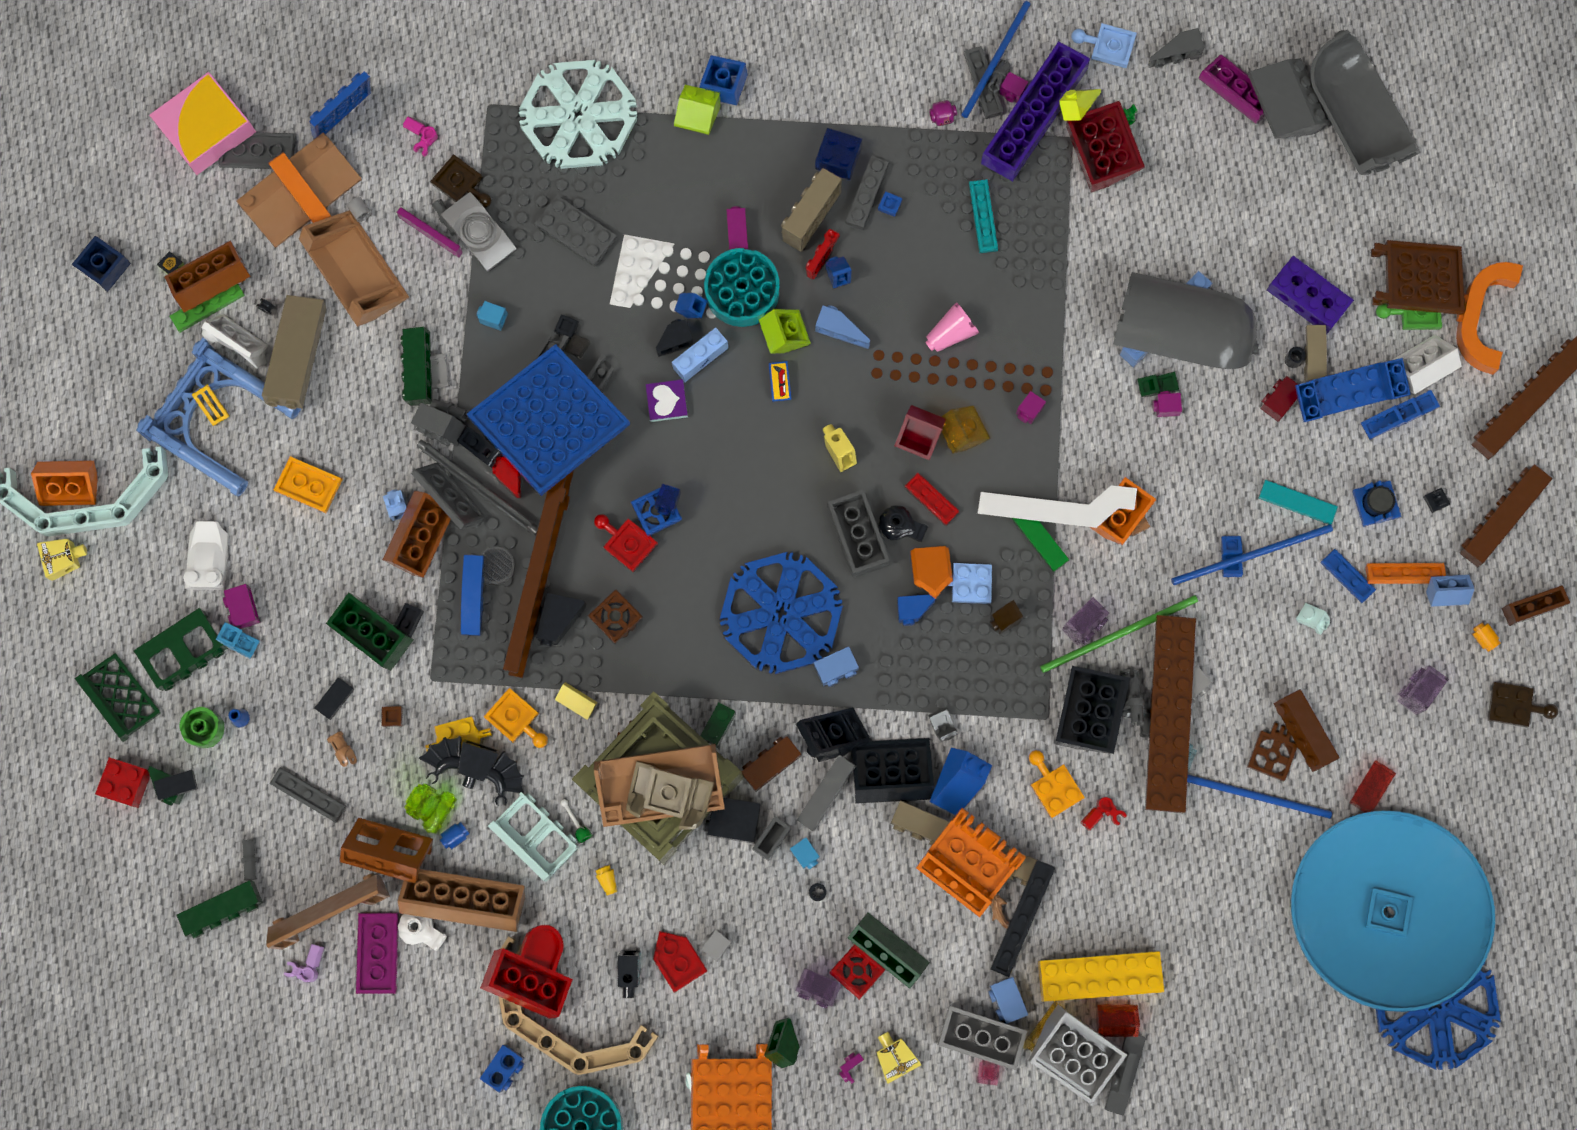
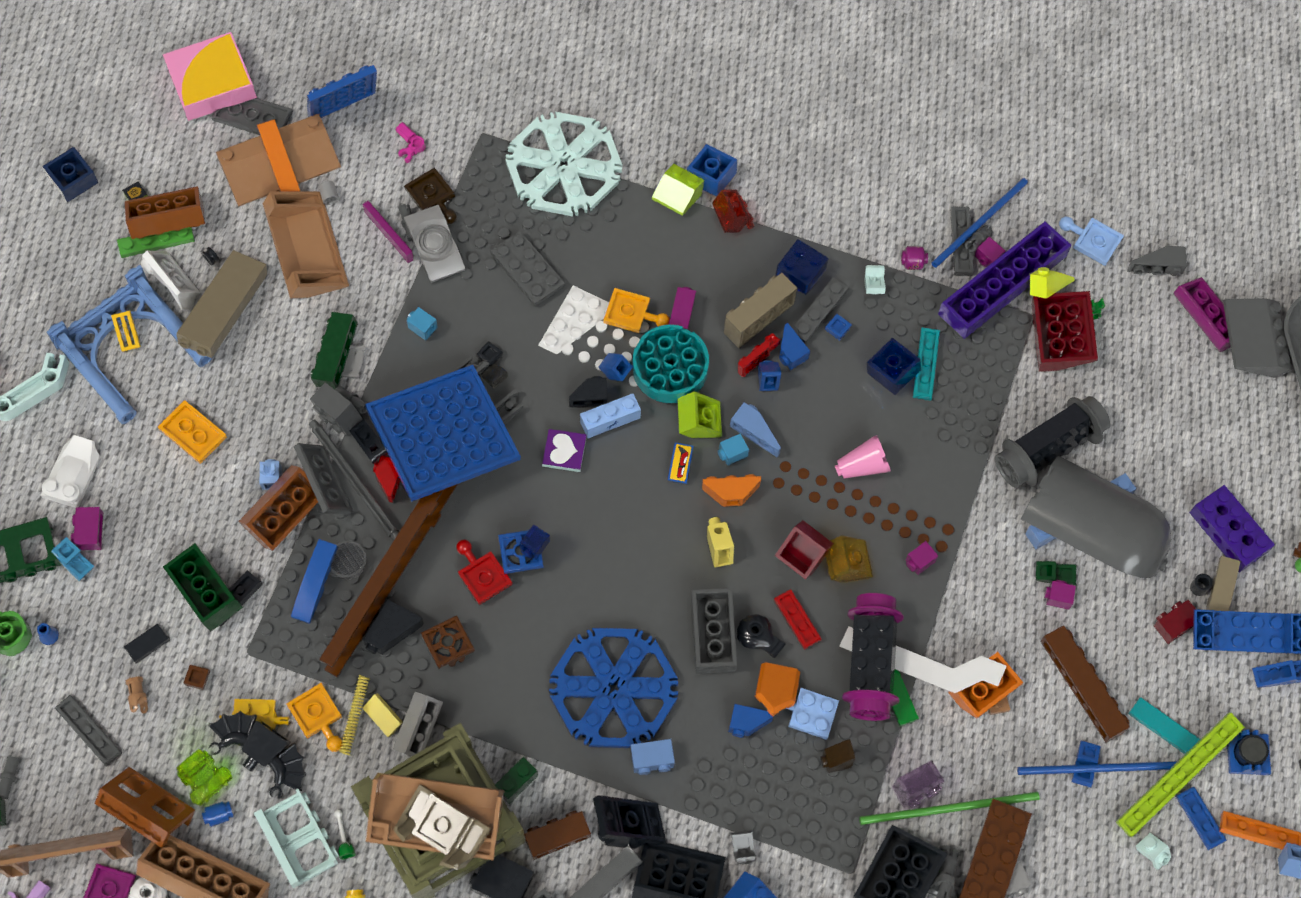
camera: 10 degrees right, 10 degrees down
none -> light yellow piece [339,675,370,755]
none -> light grey brick [393,692,443,756]
none -> light orange plate [603,288,670,333]
none -> orange slope [702,474,761,507]
none -> clear red brick [712,190,755,233]
none -> dark azure brick [718,433,749,466]
none -> blue slope [779,323,810,371]
none -> brick [842,593,904,721]
none -> light aqua bracket [864,265,886,294]
none -> clear blue brick [867,337,921,395]
none -> brick [995,396,1110,488]
none -> reddish brown brick [1040,625,1130,743]
none -> lime plate [1116,712,1245,837]

